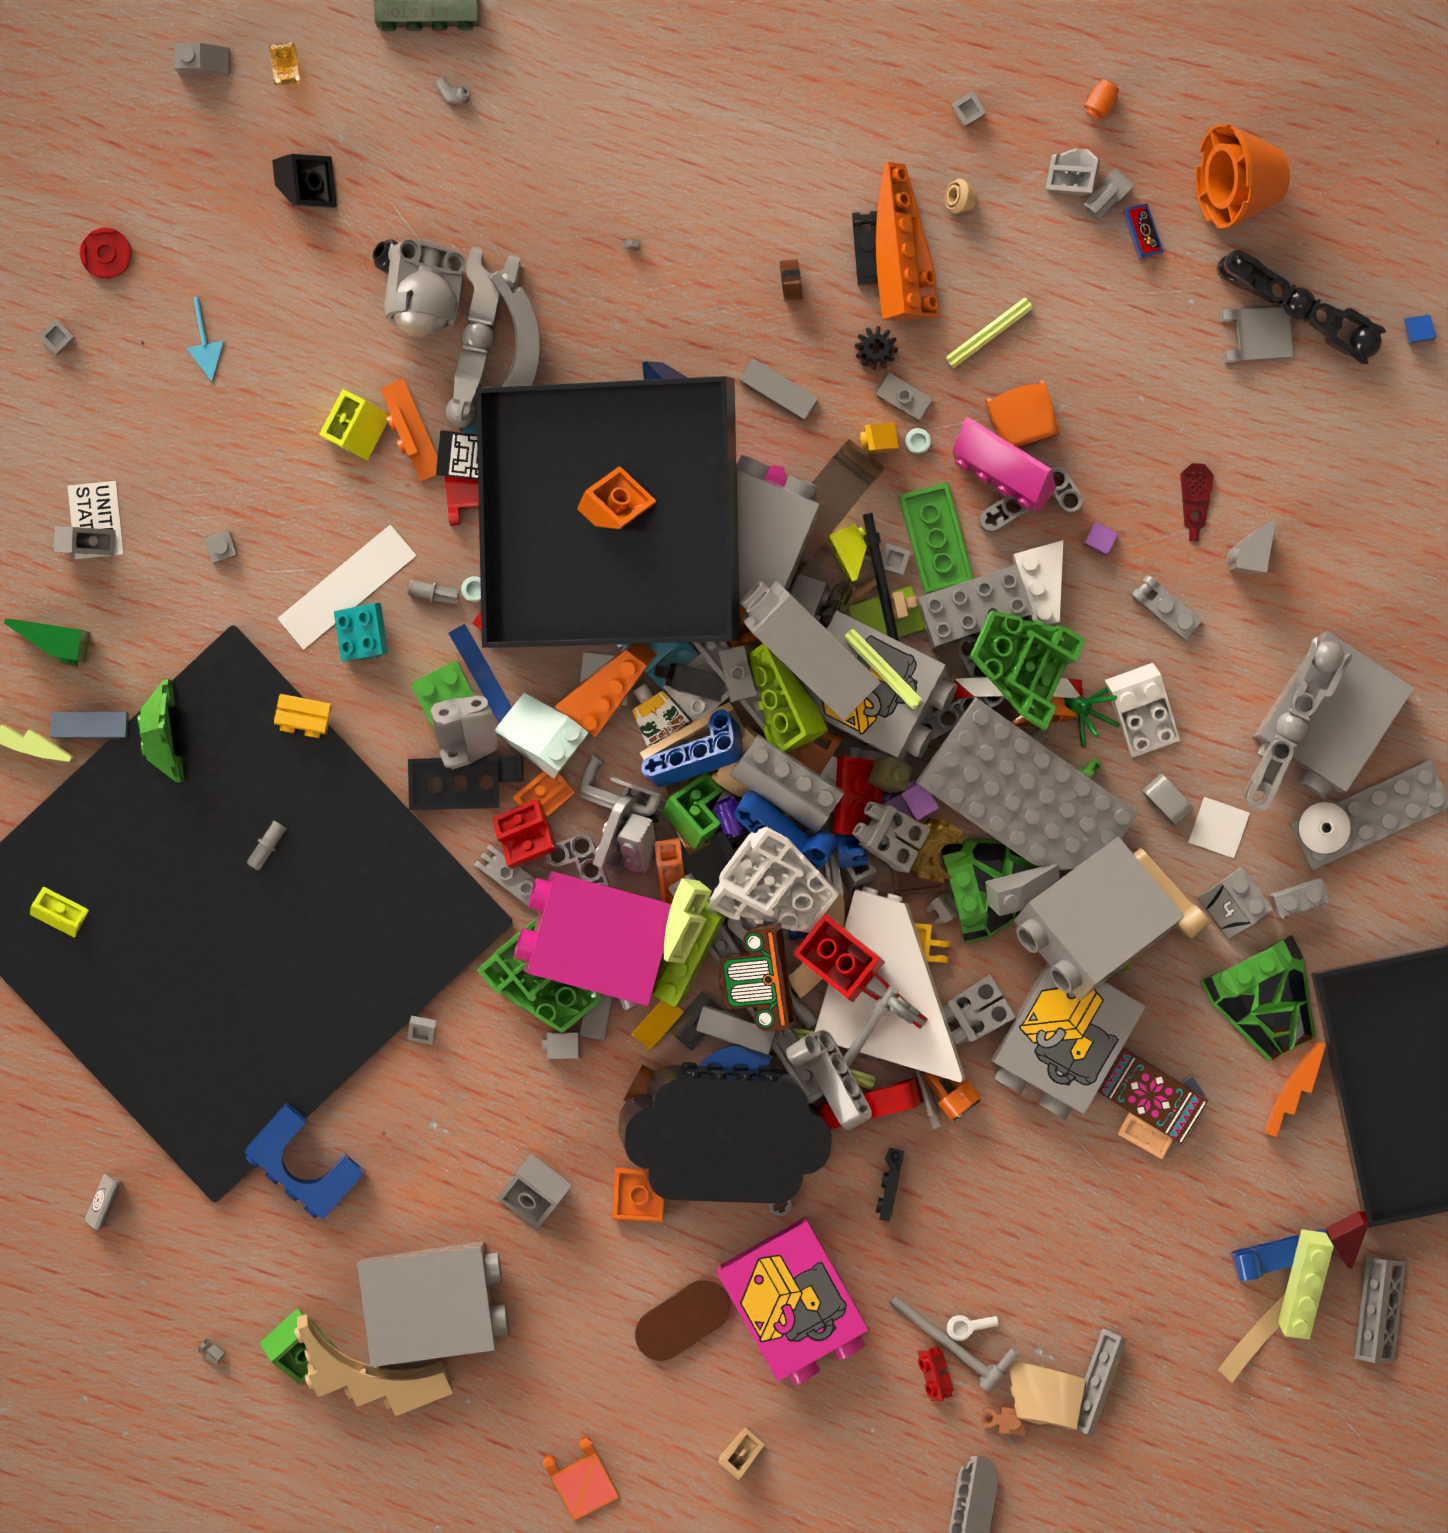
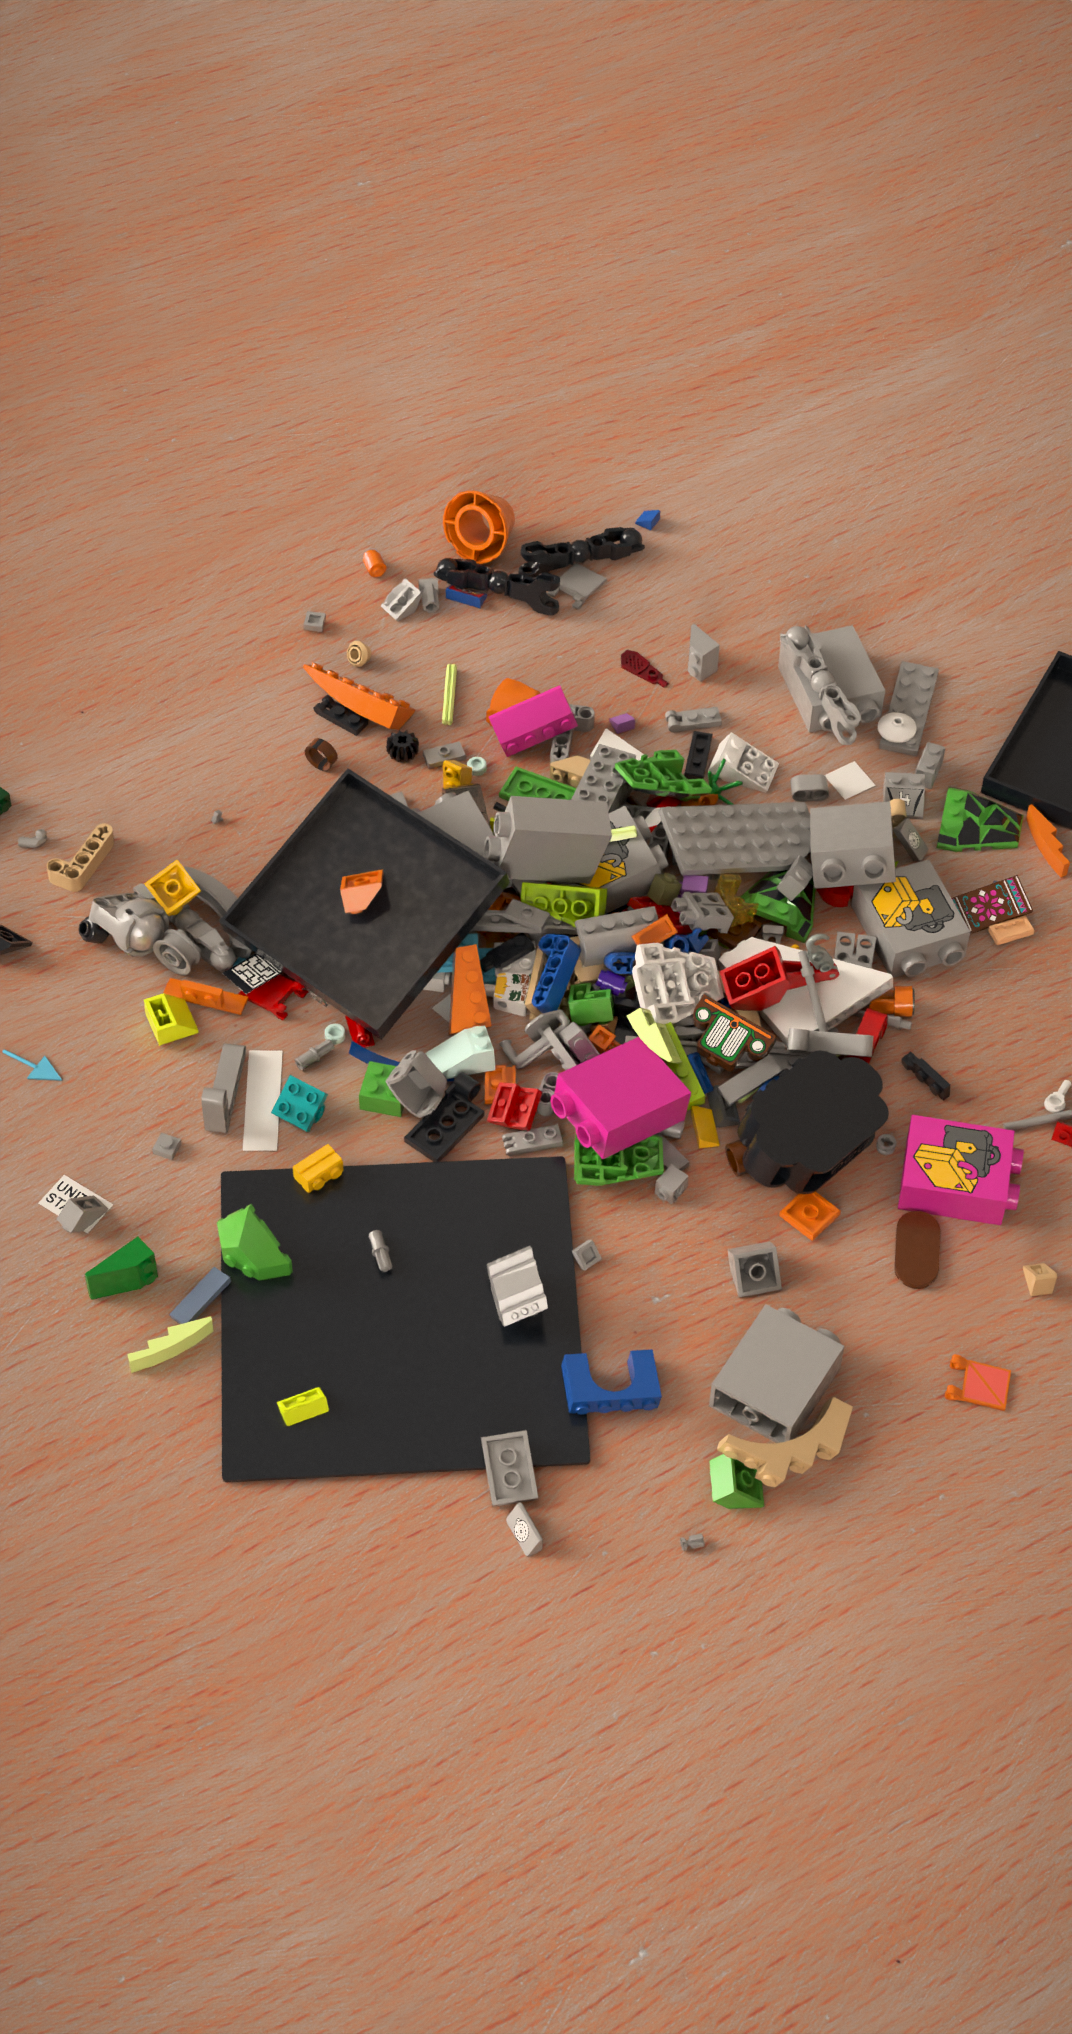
camera: 50 degrees left, 35 degrees down
none -> tan beam [47,823,114,892]
none -> yellow slope [144,860,201,917]
none -> light grey wheel [153,929,201,975]
none -> light grey beam [202,1043,246,1133]
none -> black piece [434,558,560,615]
none -> light grey plate [481,1430,538,1507]
none -> light grey slope [487,1246,548,1327]
none -> tan slope [549,755,591,788]
none -> orange tile [631,915,677,946]
none -> black tile [684,731,713,779]
none -> blue slope [687,1052,714,1094]
none -> light grey slope [893,818,928,862]

